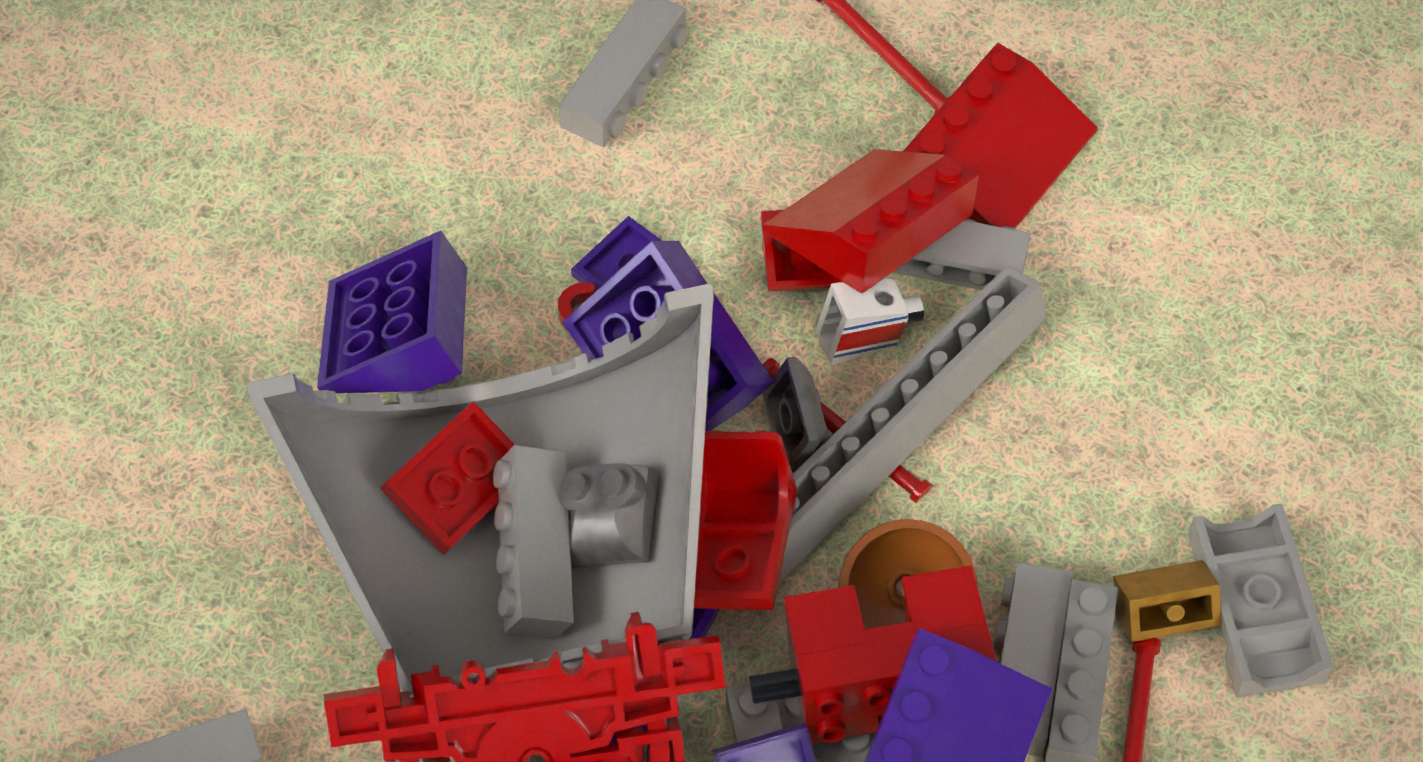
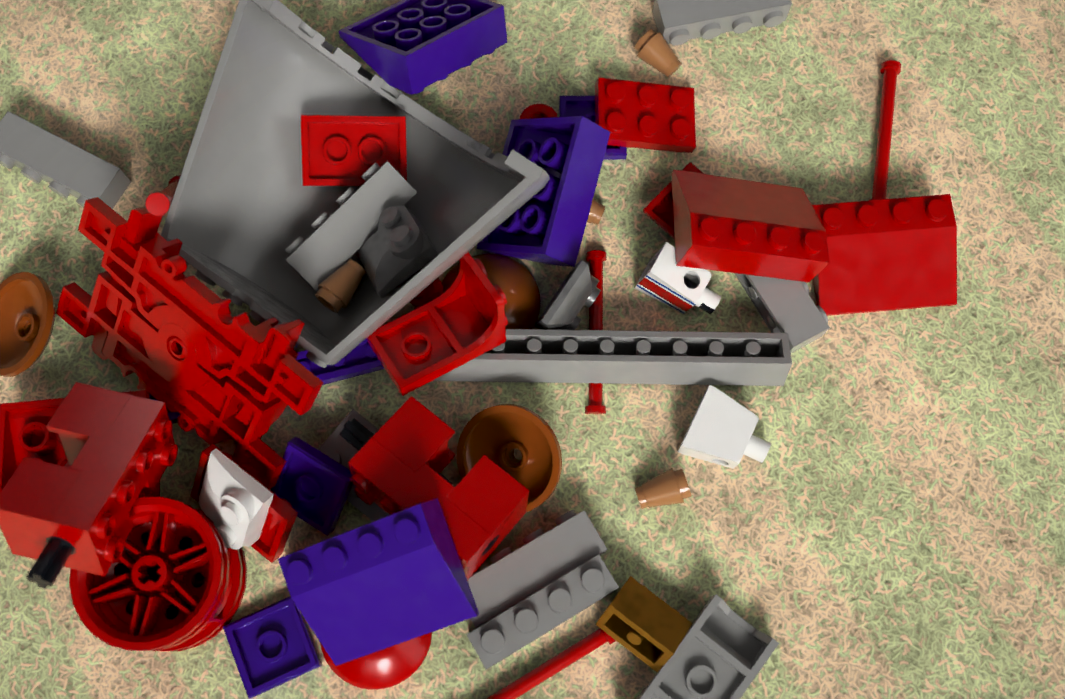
camera: 50 degrees right, 15 degrees up
none -> red bar [145,175,181,216]
none -> medium nougat cone [315,259,366,313]
none -> red plate [595,77,696,153]
none -> medium nougat cone [634,29,682,78]
none -> medium nougat cone [635,468,692,509]
none -> white torso [677,385,771,469]

